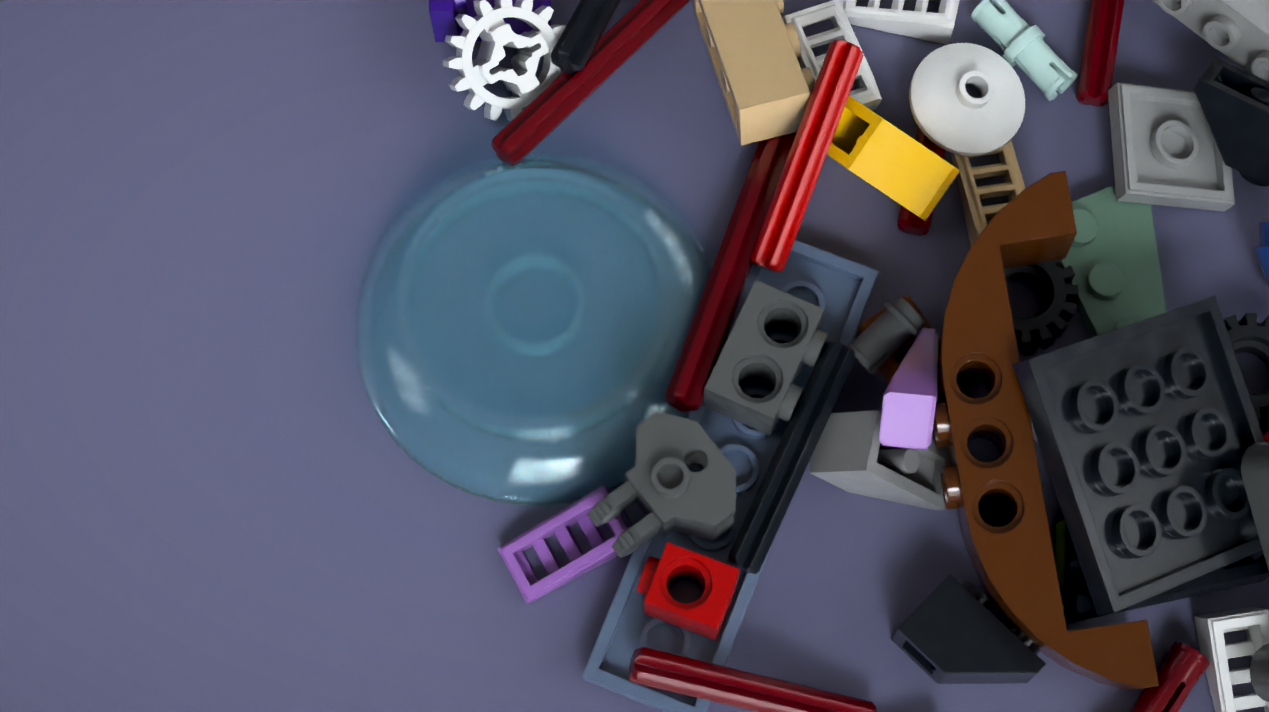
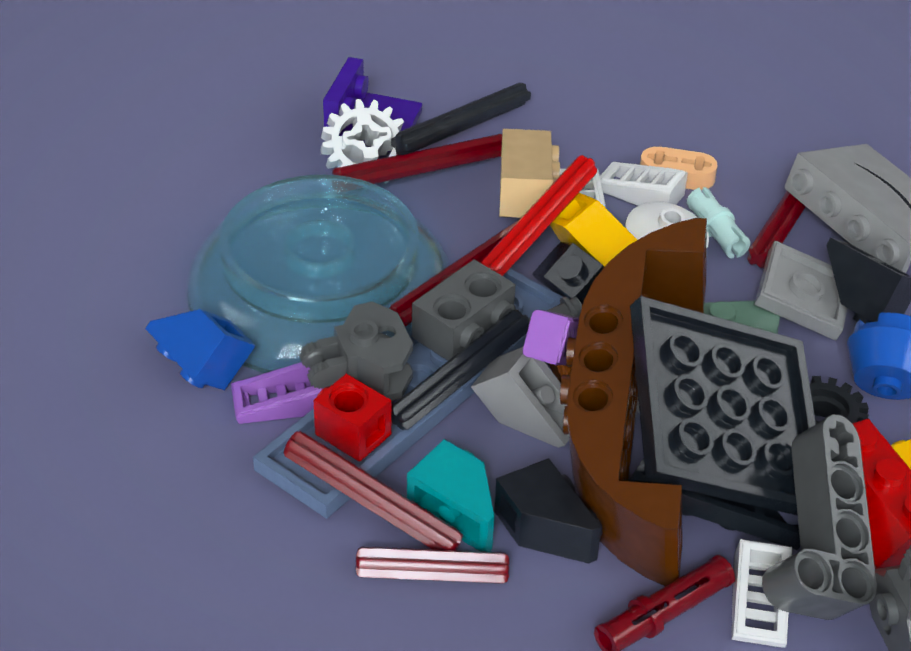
camera: 15 degrees right, 30 degrees down
none -> blue slope [145,309,256,391]
none -> teal slope [407,439,494,552]
none -> black slope [532,242,604,305]

